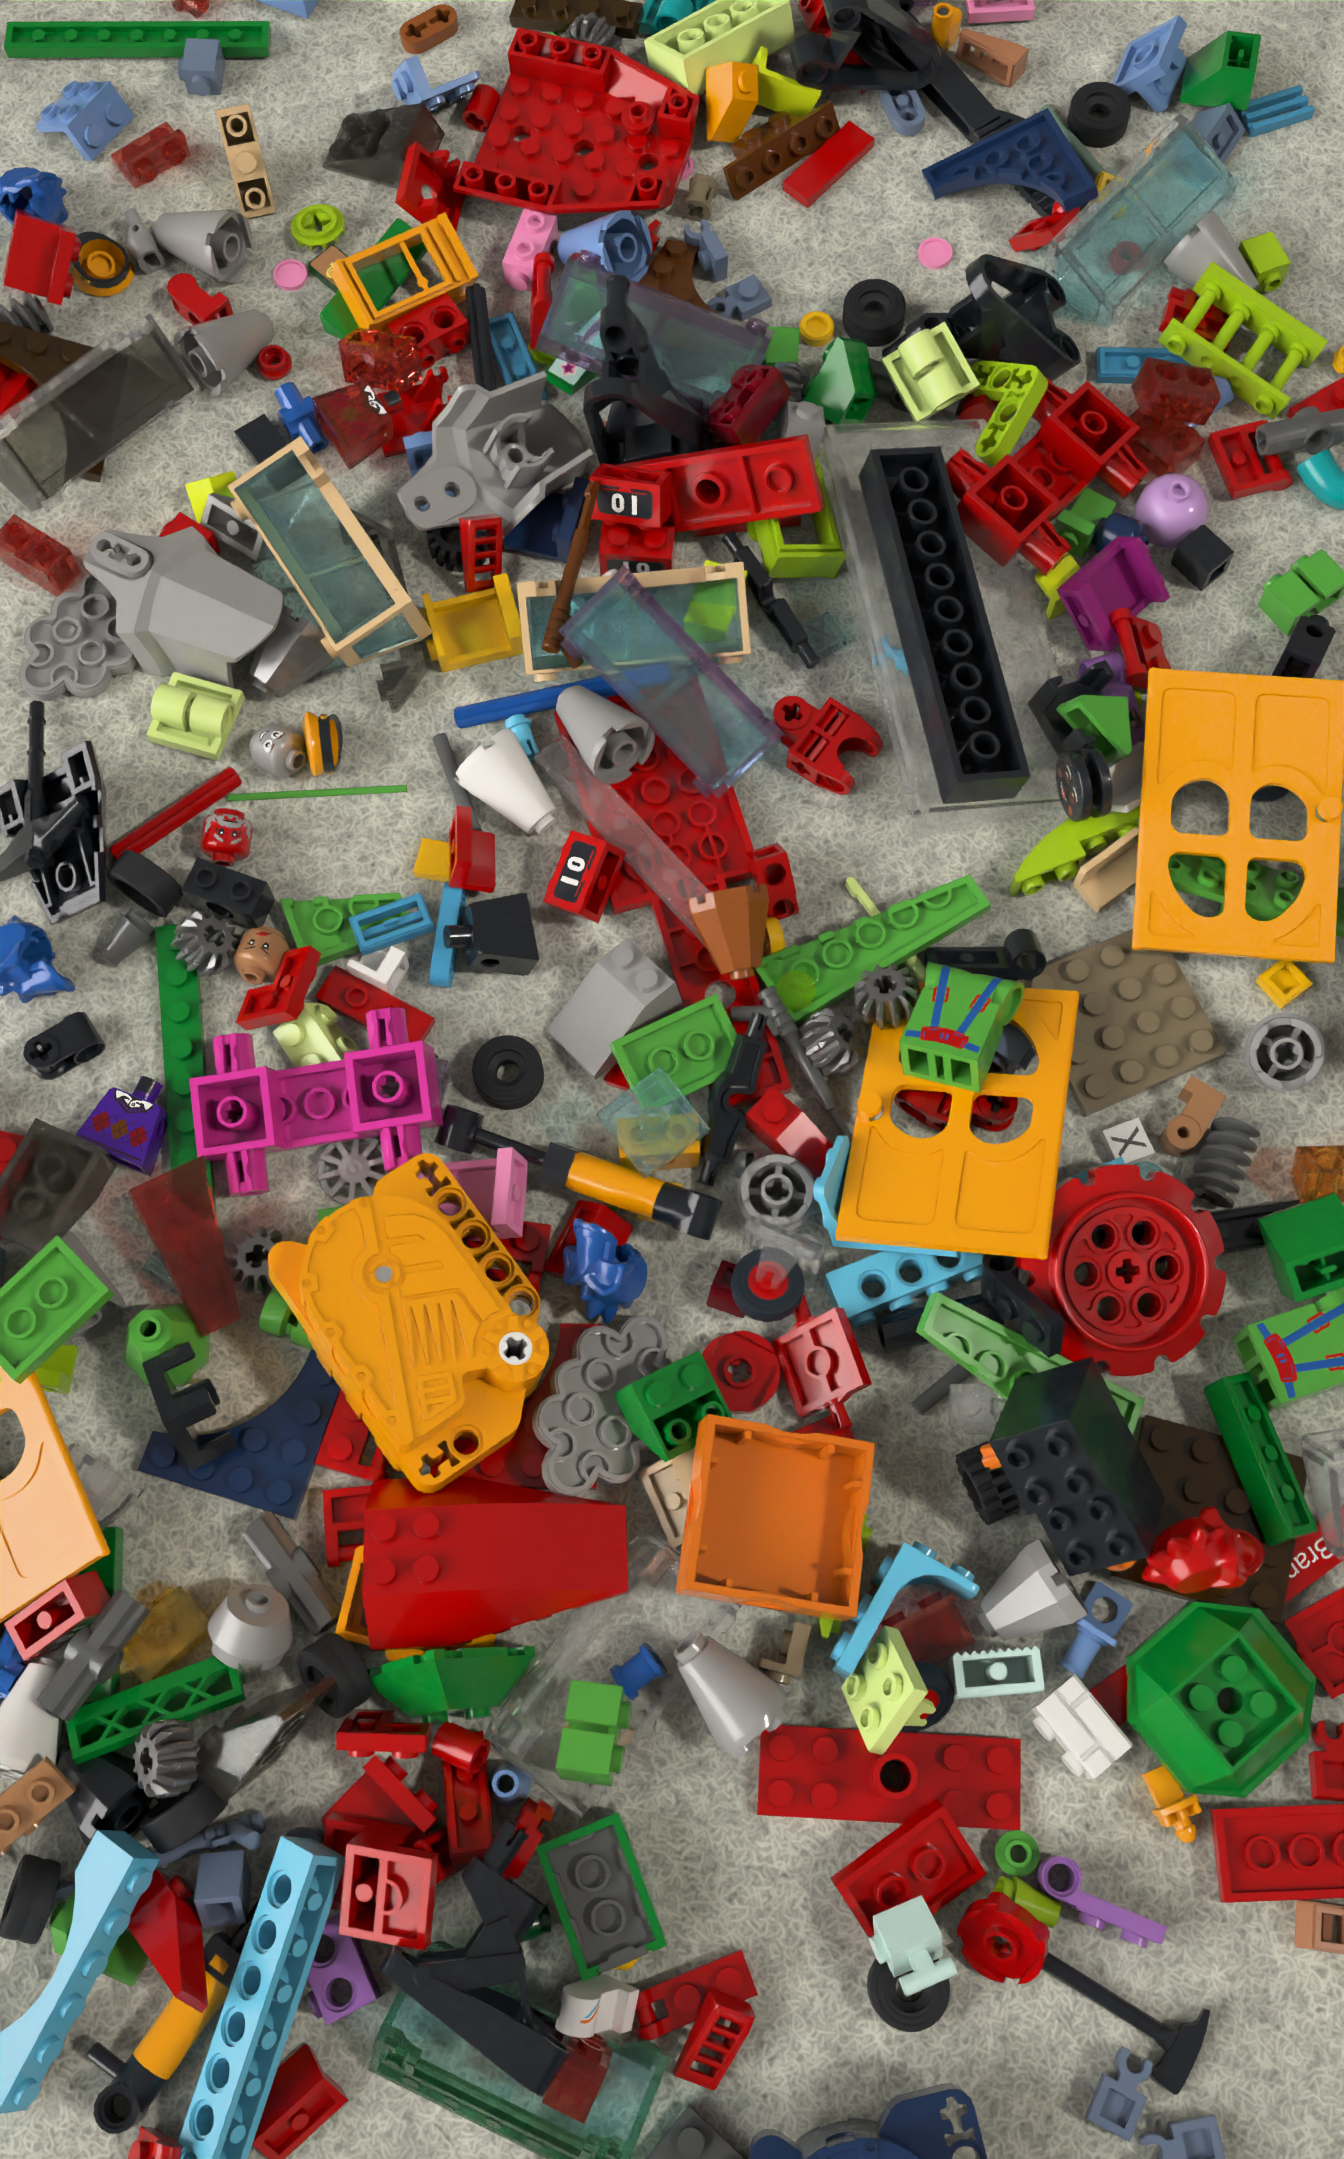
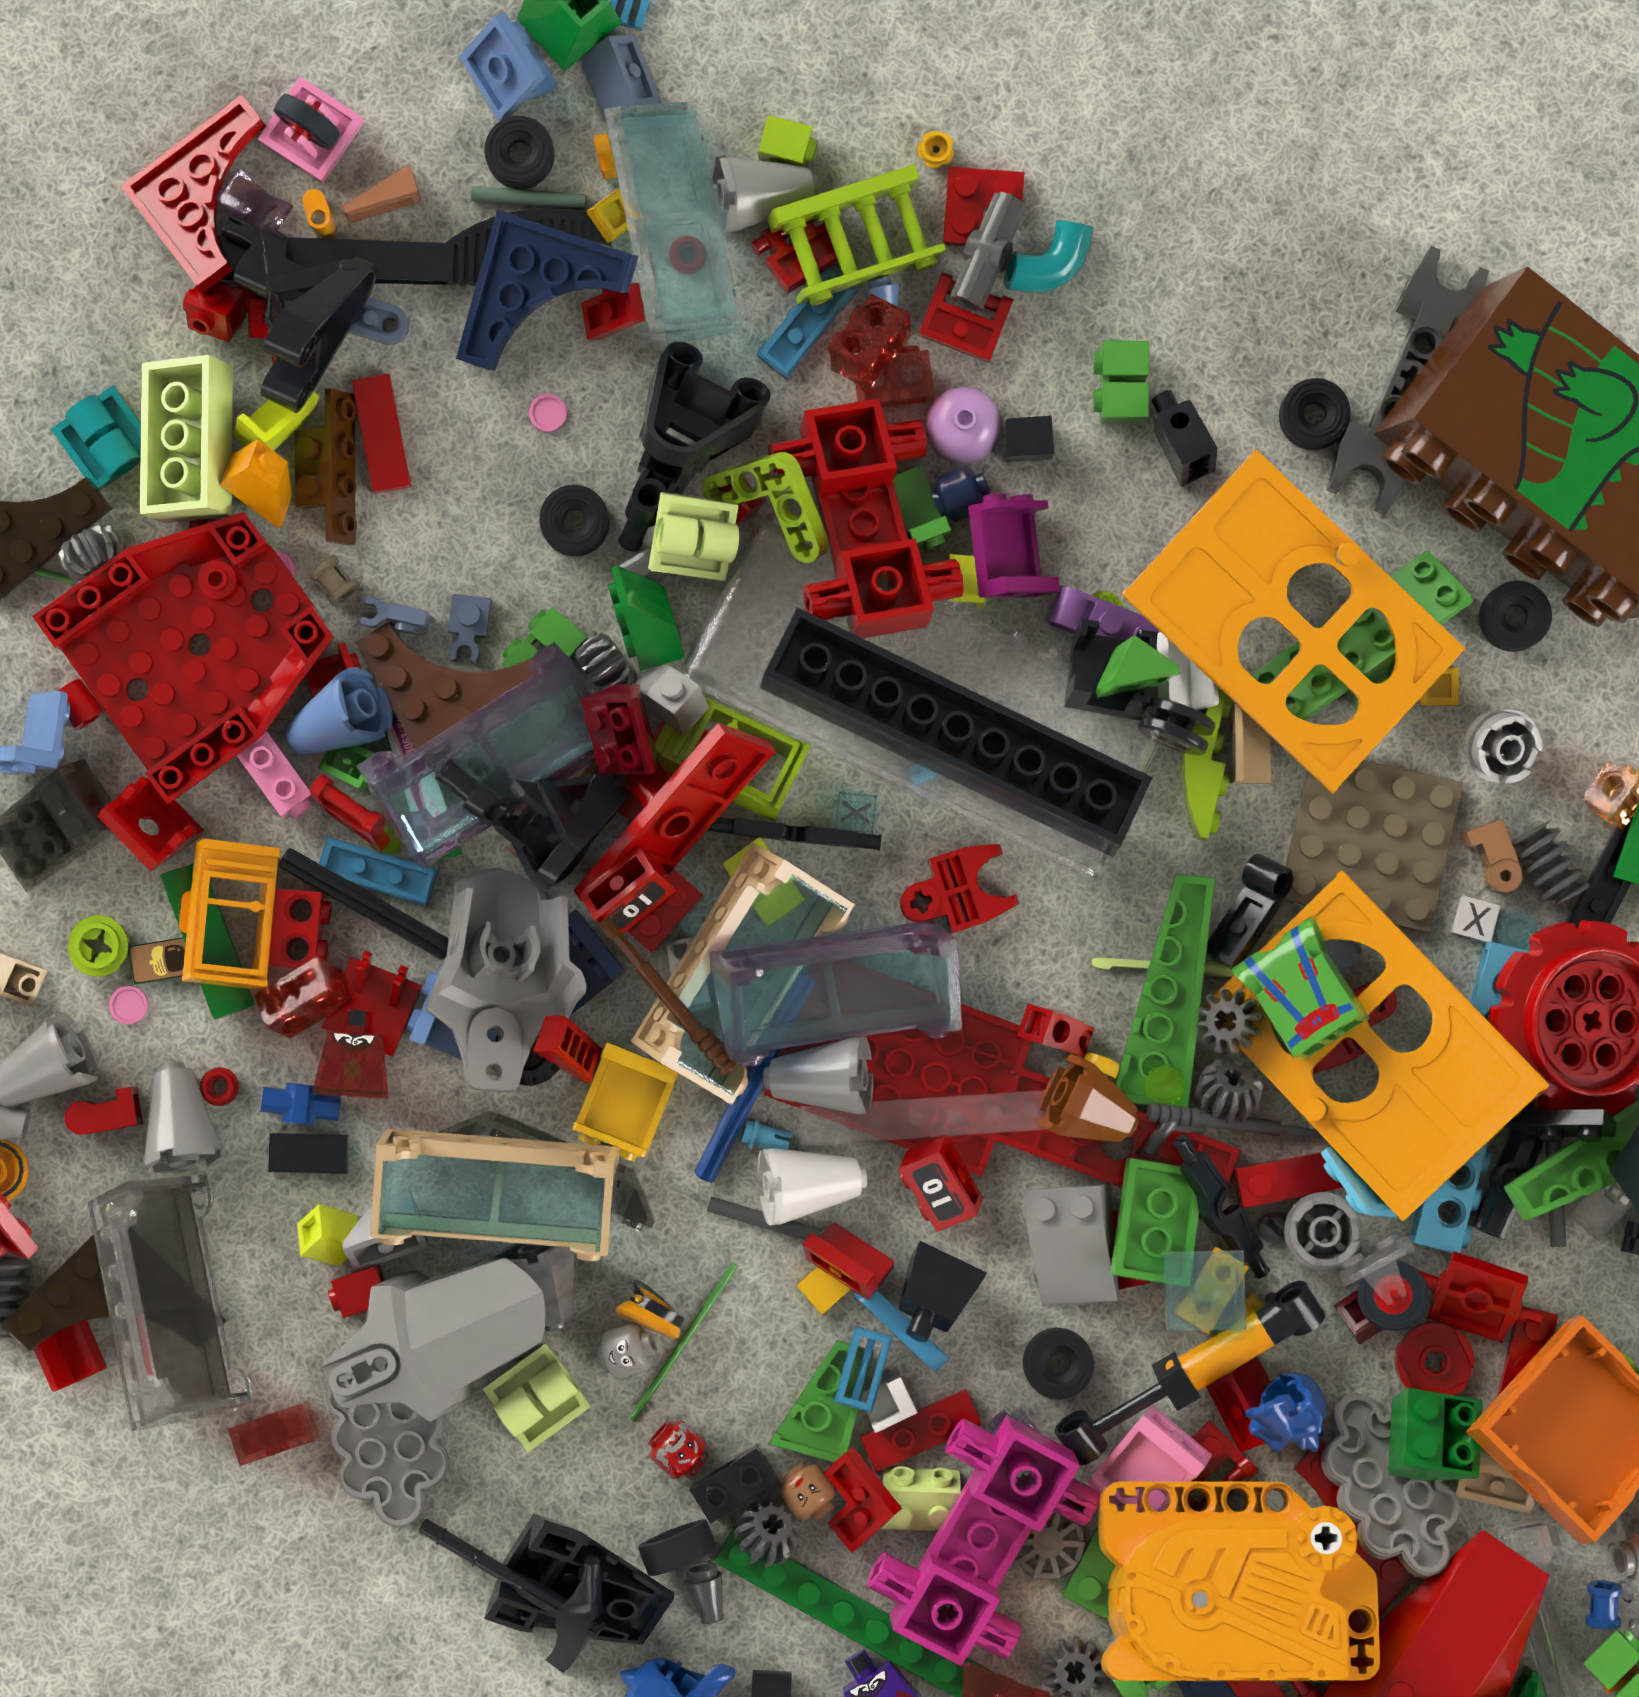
camera: 55 degrees left, 15 degrees up
red axle [109,767,242,860] -> none
yellow tile [799,311,834,347] -> none
red plate [1109,608,1171,690] -> none

